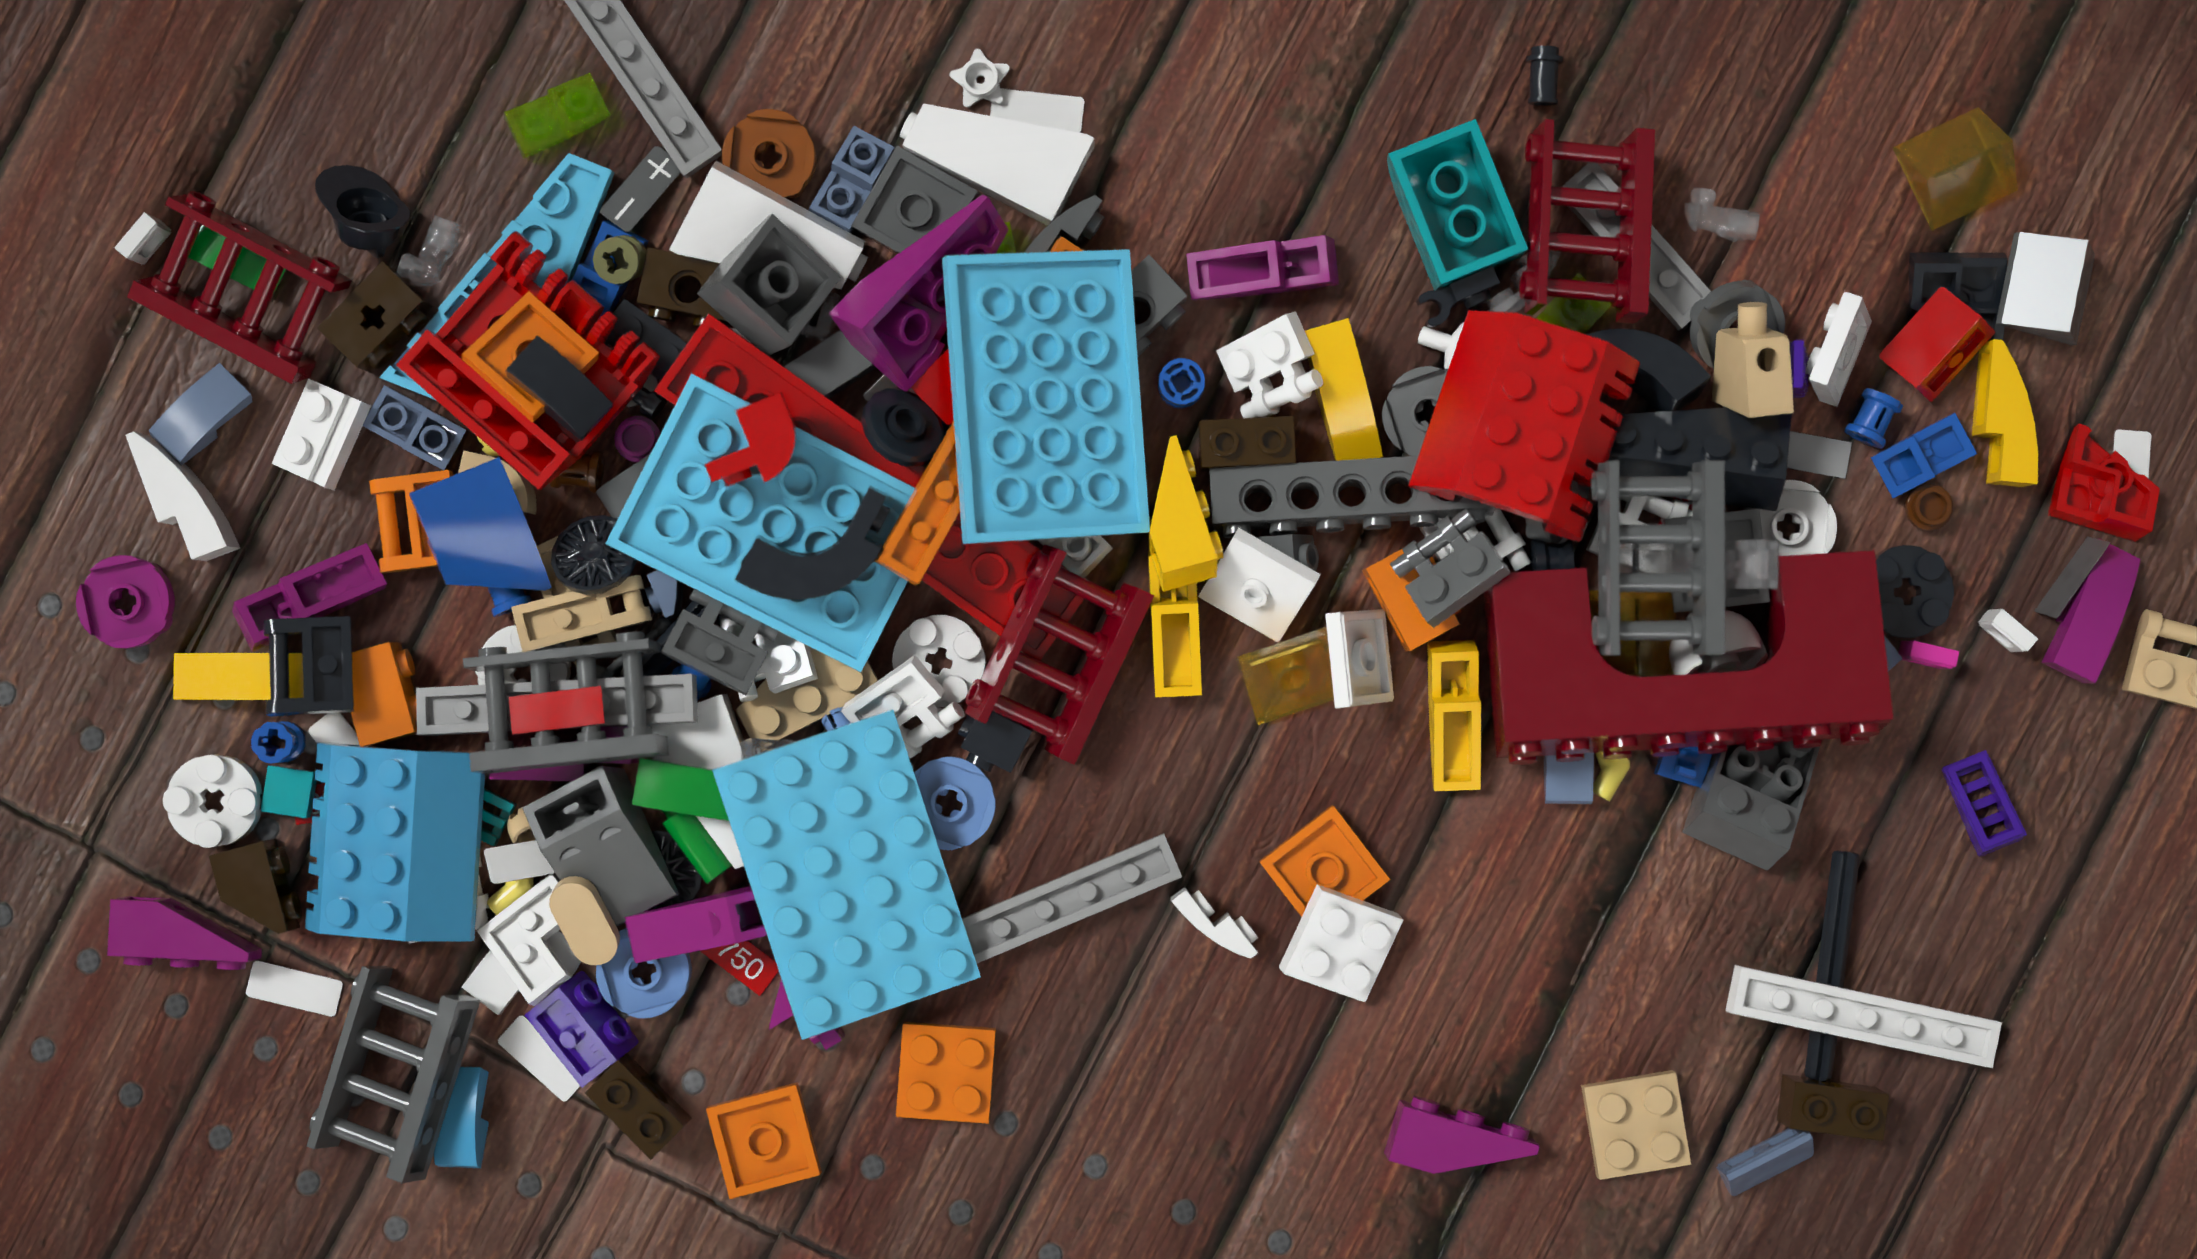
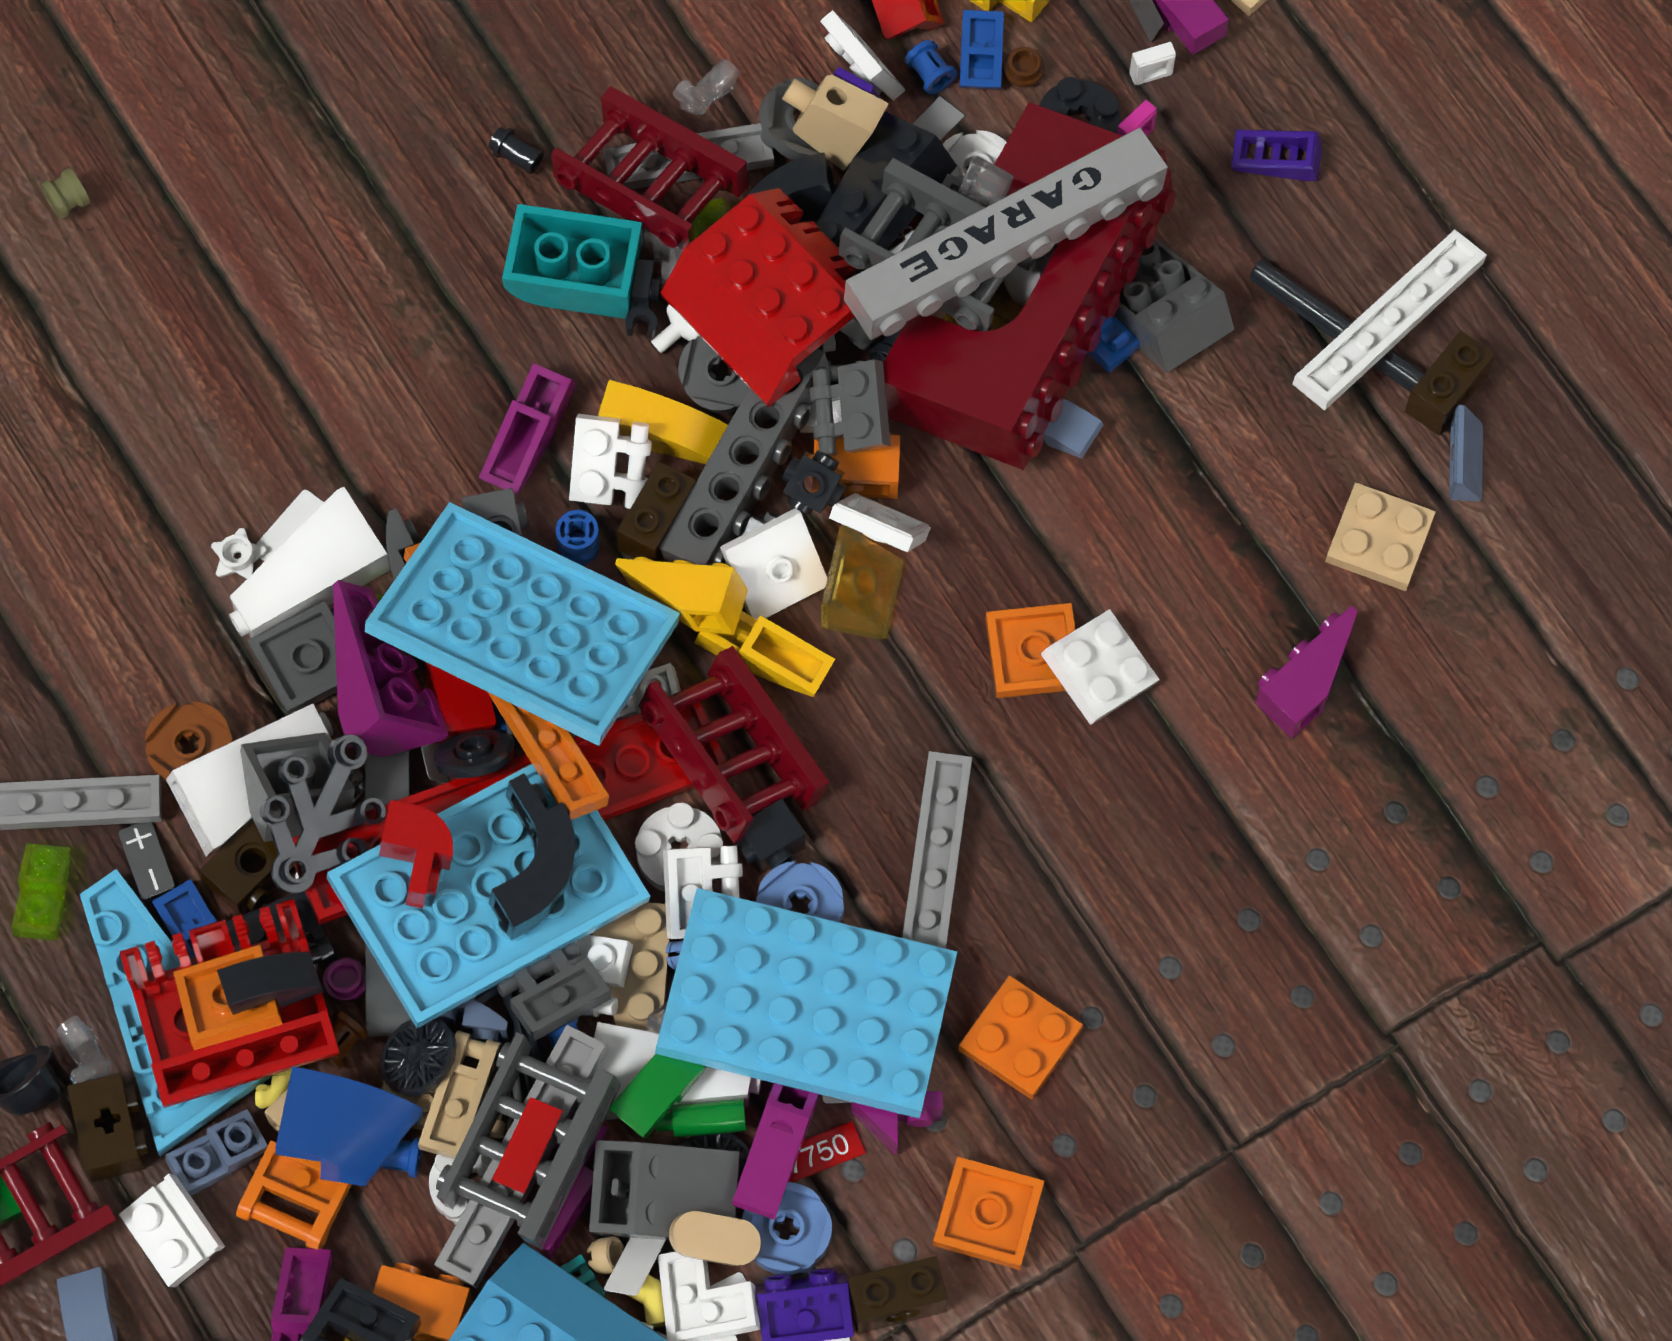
camera: 65 degrees left, 20 degrees down
olive wheel [593,235,647,284] -> none
sand blue slope [809,126,895,233] -> none
white slope [1170,887,1258,959] -> none
yellow slope [1428,640,1481,791] -> none
light yellow arm [1593,752,1630,802] -> none
none -> plant [259,734,386,894]
none -> black brick [781,450,846,515]
none -> light grey brick [844,128,1168,340]

